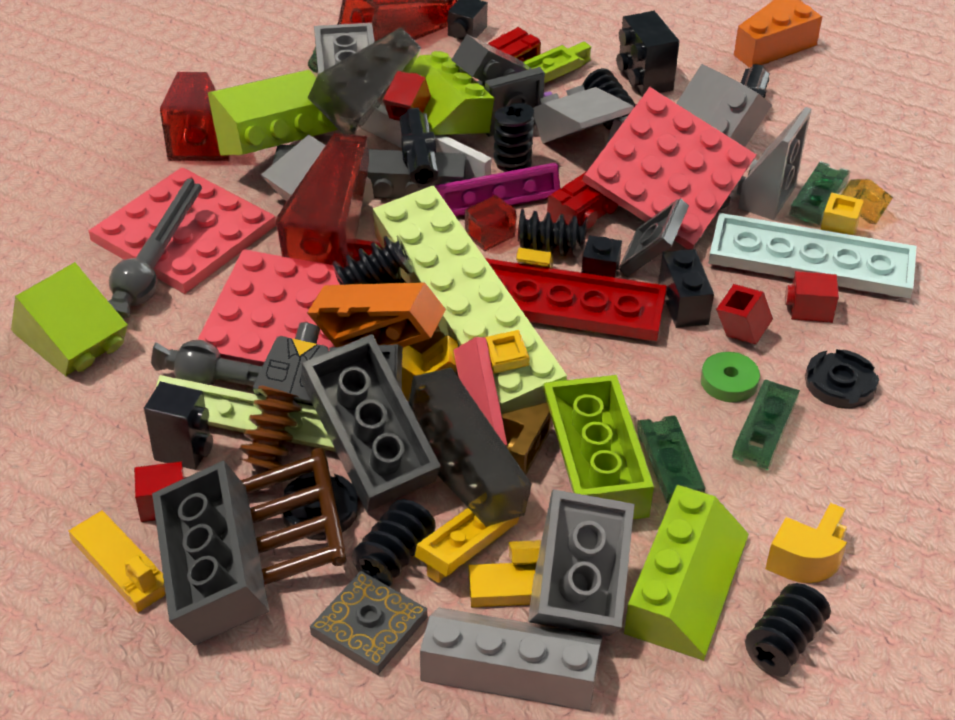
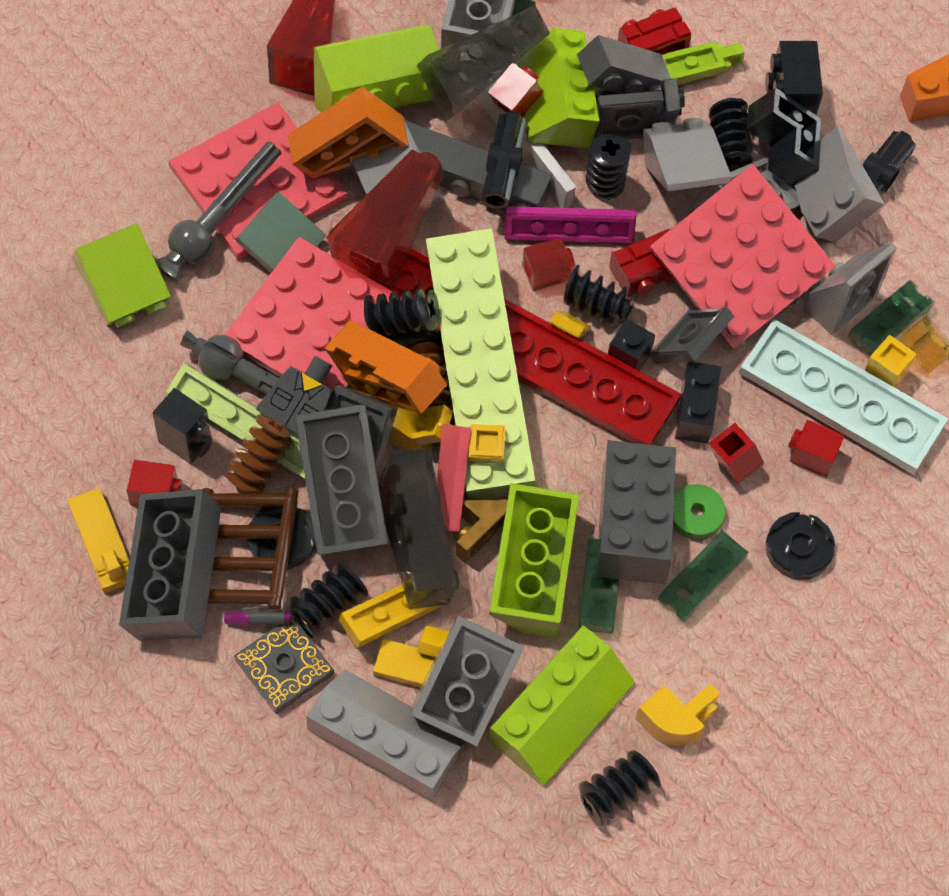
camera: 15 degrees right, 20 degrees up
none -> dark grey piece [224,607,293,626]
none -> sand green tile [235,191,327,273]
none -> orange wedge [288,87,408,178]
none -> dark grey brick [596,440,676,584]
none -> black plate [660,78,685,125]
none -> black brick [746,88,822,185]

